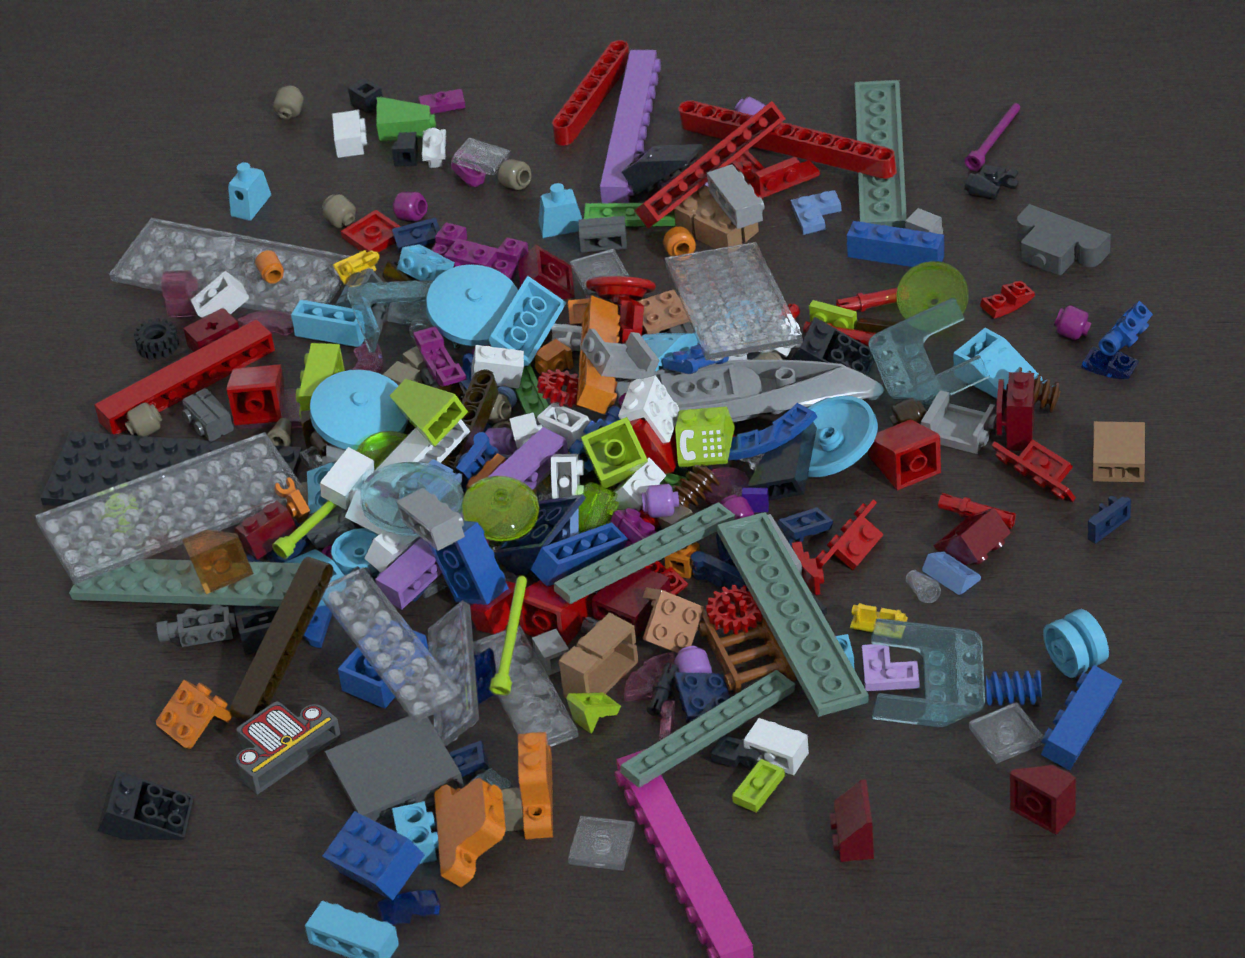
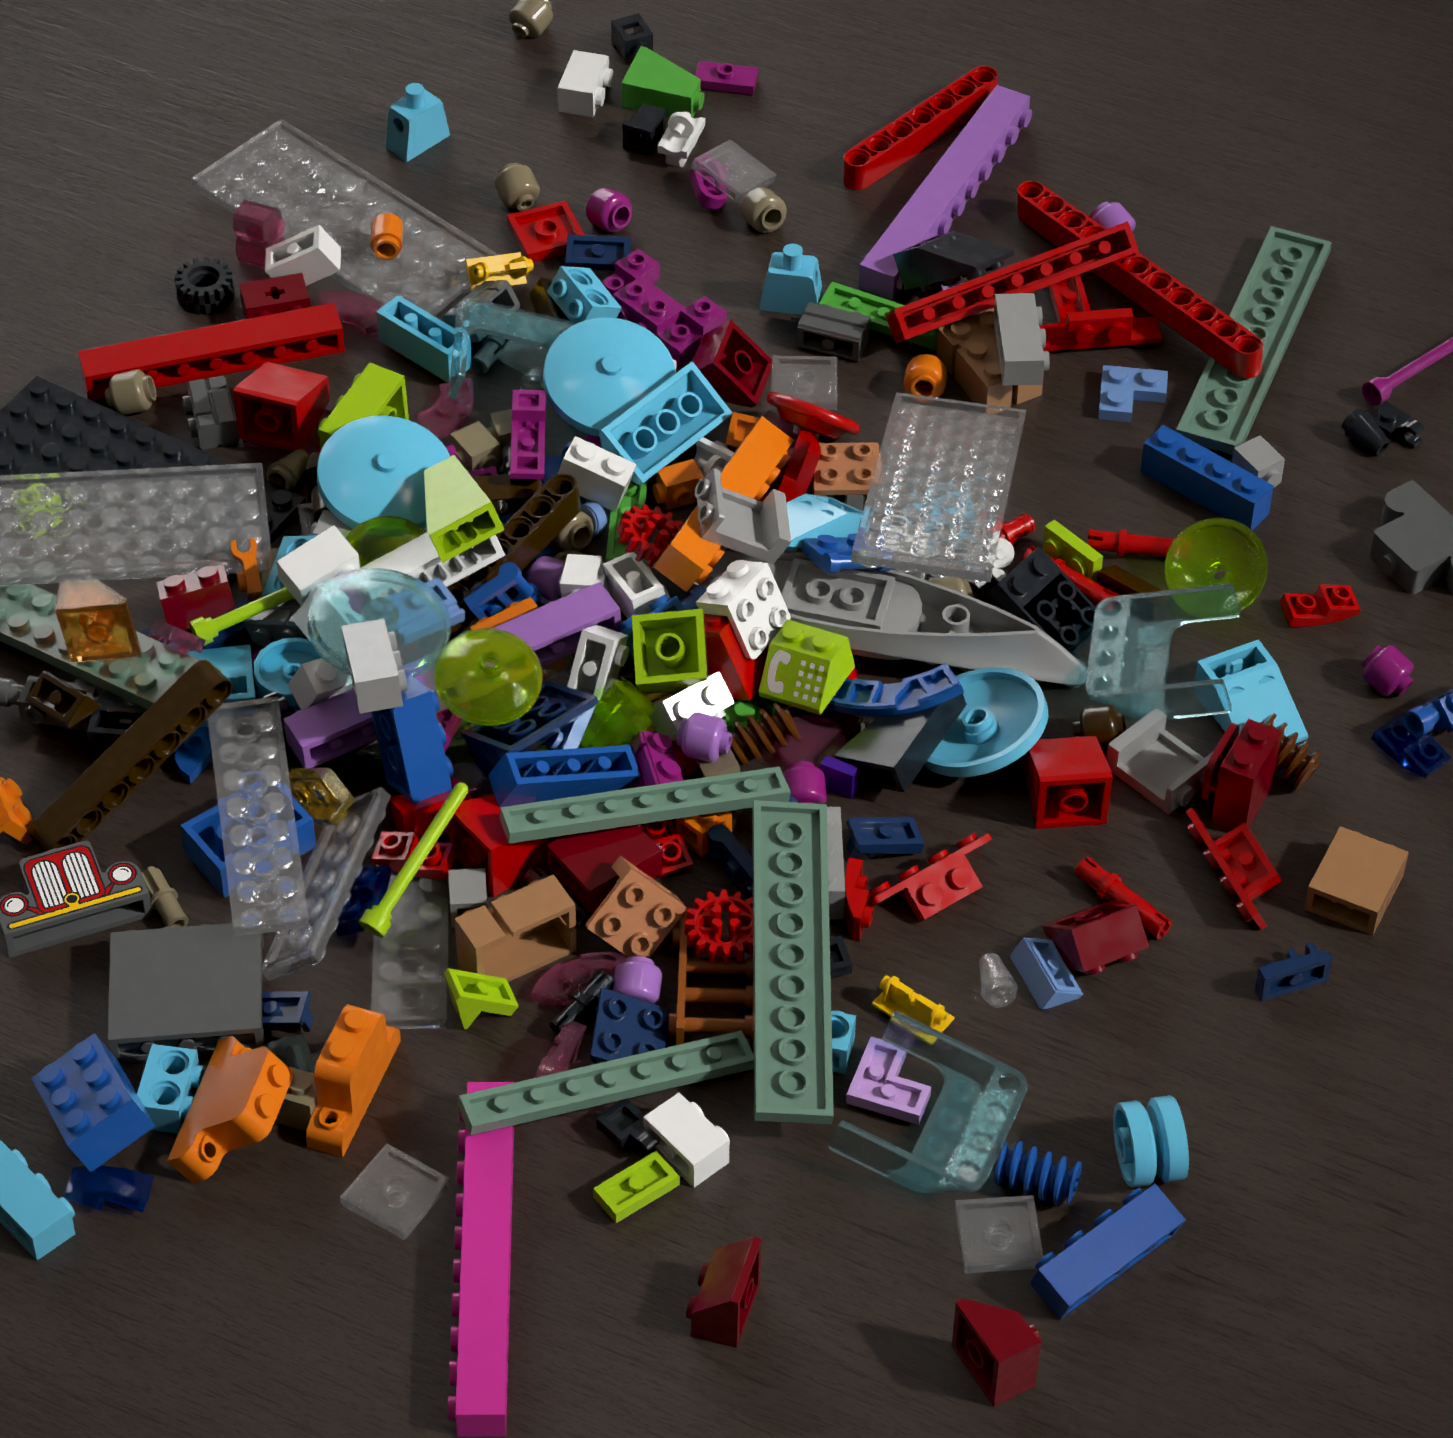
camera: 15 degrees right, 5 degrees up
none -> dark brown slope [25,670,101,728]
none -> dark tan axle [141,866,189,927]
none -> clear pink plate [149,619,206,655]
none -> clear yellow bracket [284,768,356,825]
none -> red slope [371,831,457,880]

